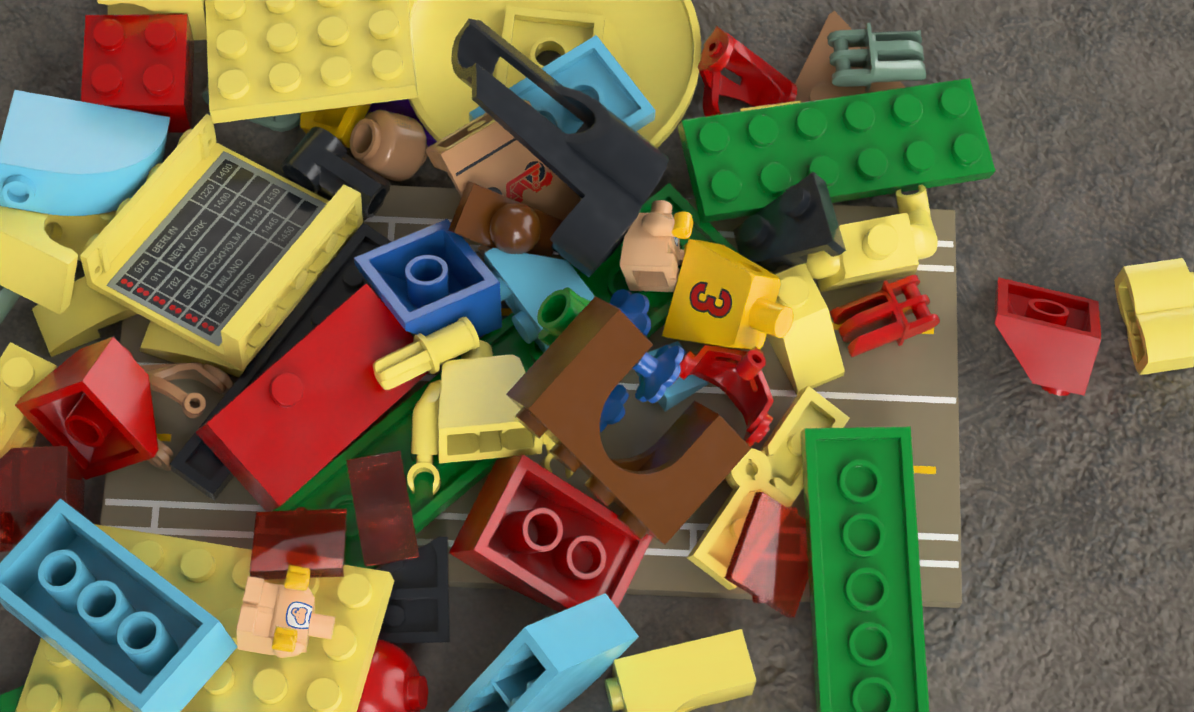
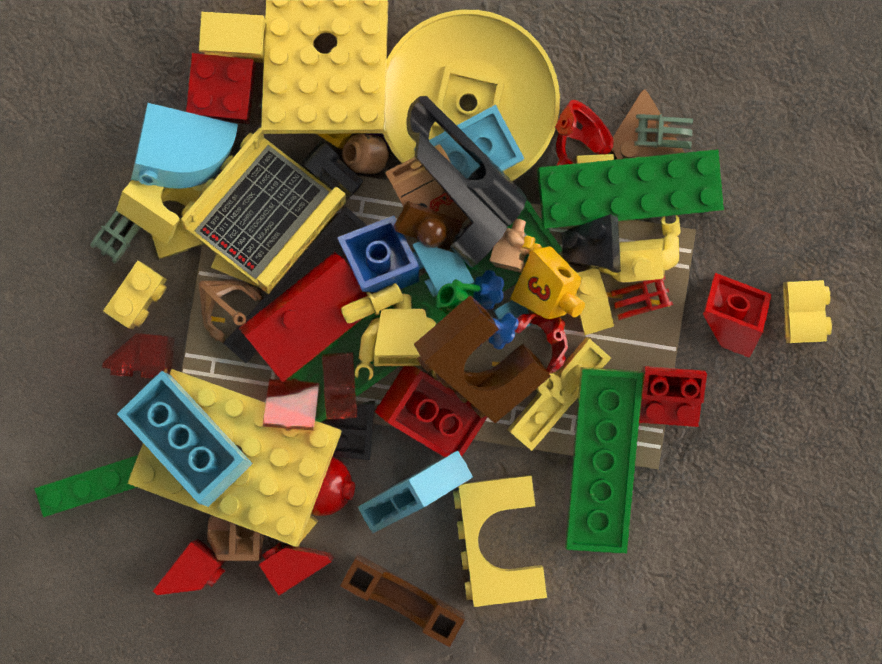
camera: 10 degrees right, 20 degrees up
red slope [15,336,159,480] -> none
light nougat piece [236,565,335,658] -> none
clear red piece [724,492,809,618] -> none
none -> red brick [639,366,707,427]

